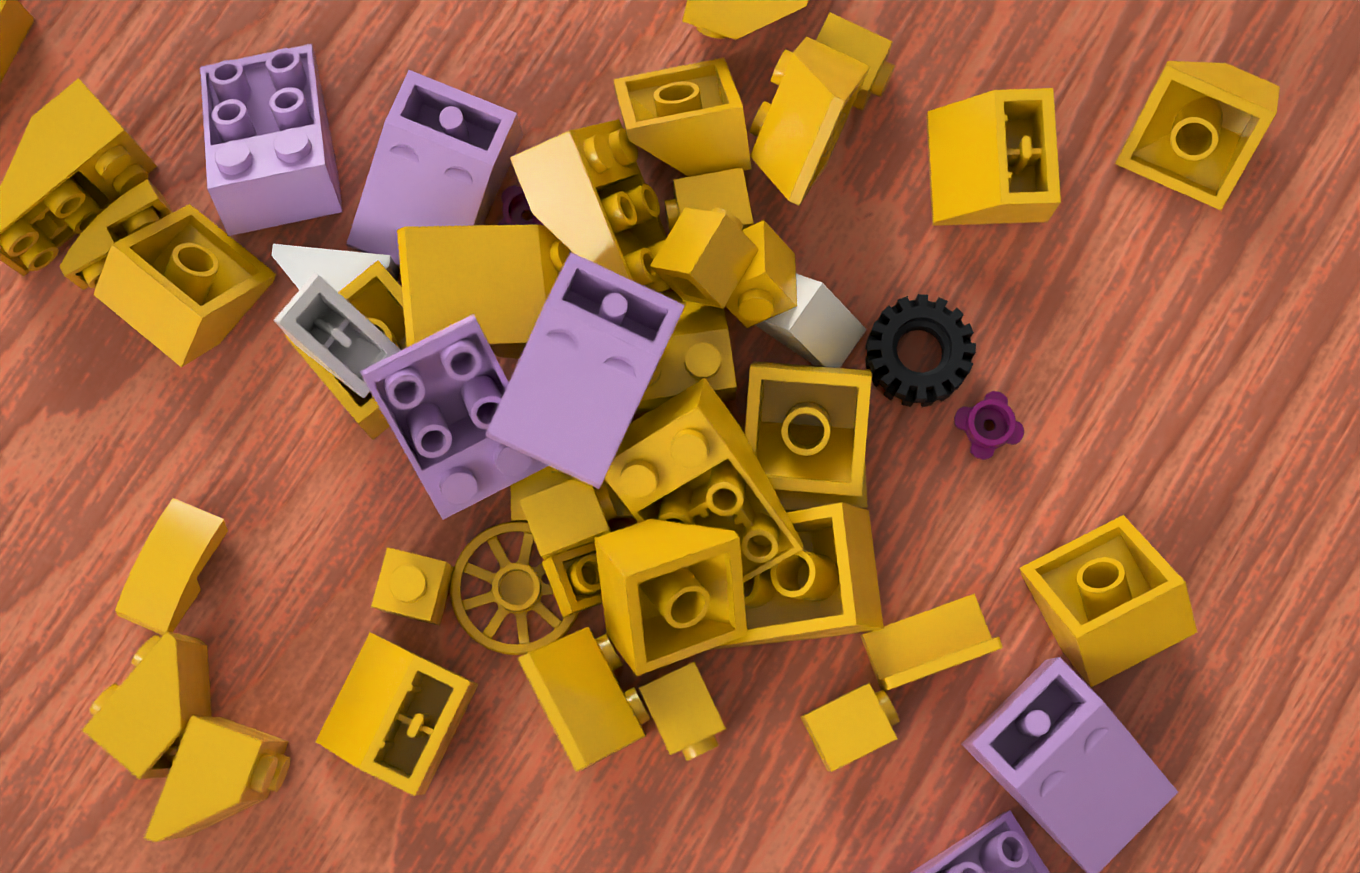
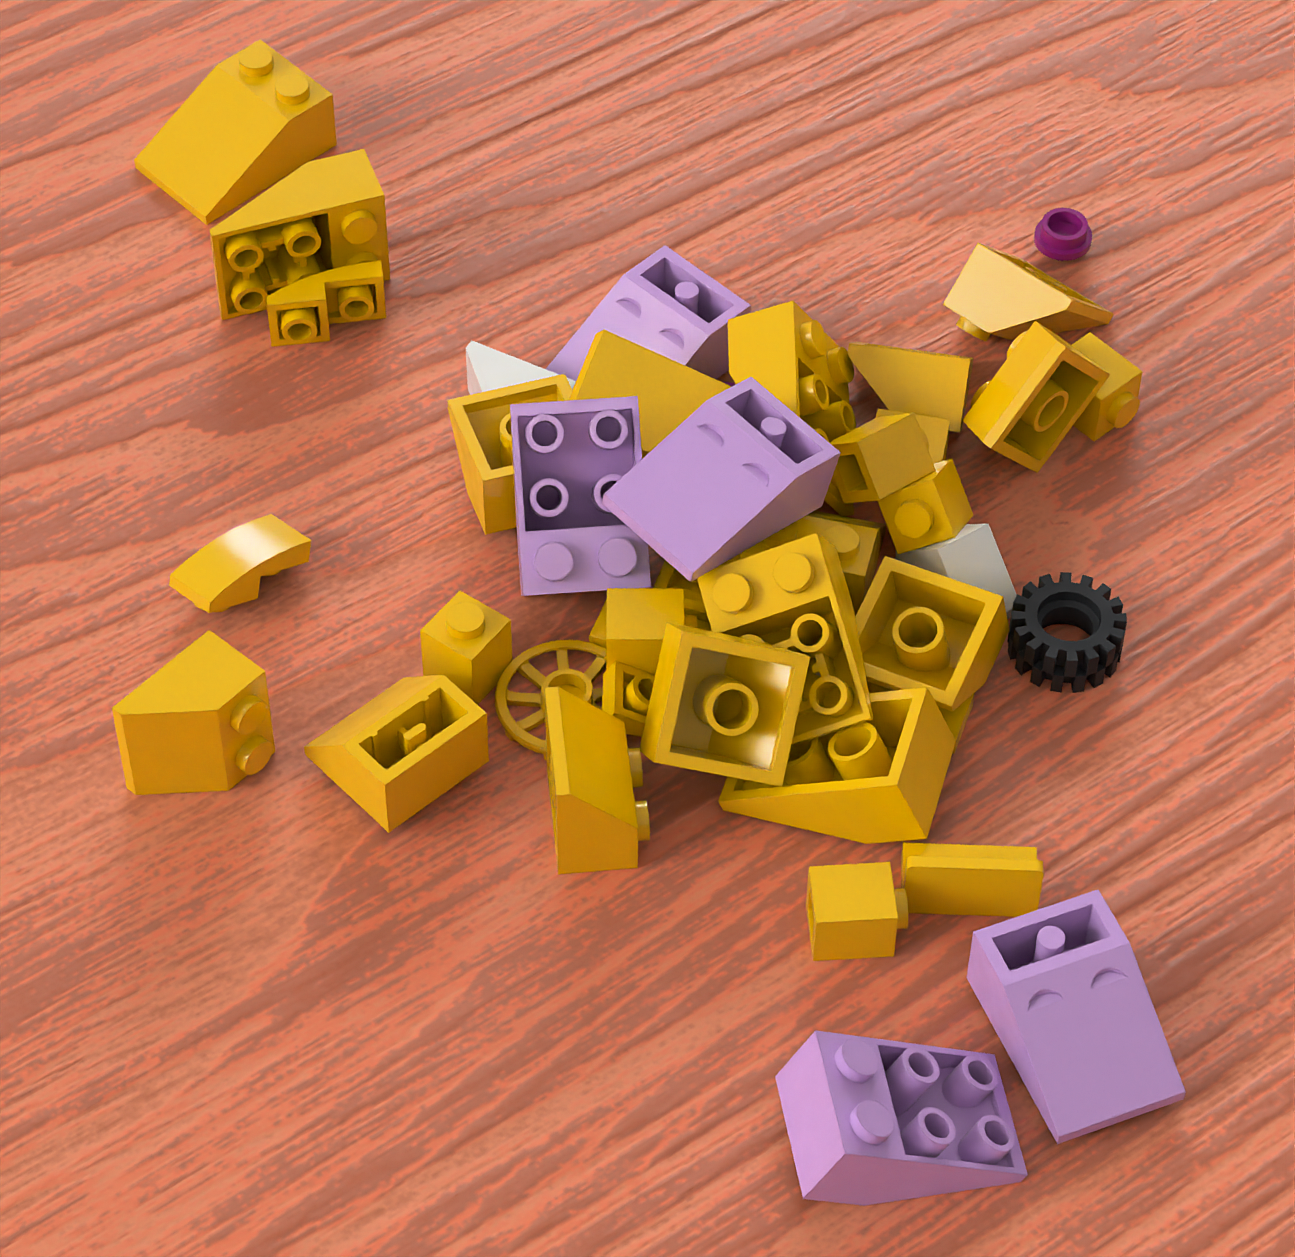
camera: 20 degrees right, 30 degrees down
yellow slope [82,631,212,779] -> none
yellow slope [93,204,276,367] -> none
lavender slope [200,44,342,236] -> none
white slope [274,273,401,398] -> none
yellow brick [639,662,726,761] -> none
yellow slope [926,88,1061,226] -> none
magenta plate [954,391,1024,460] -> none
yellow slope [1020,515,1198,687] -> none

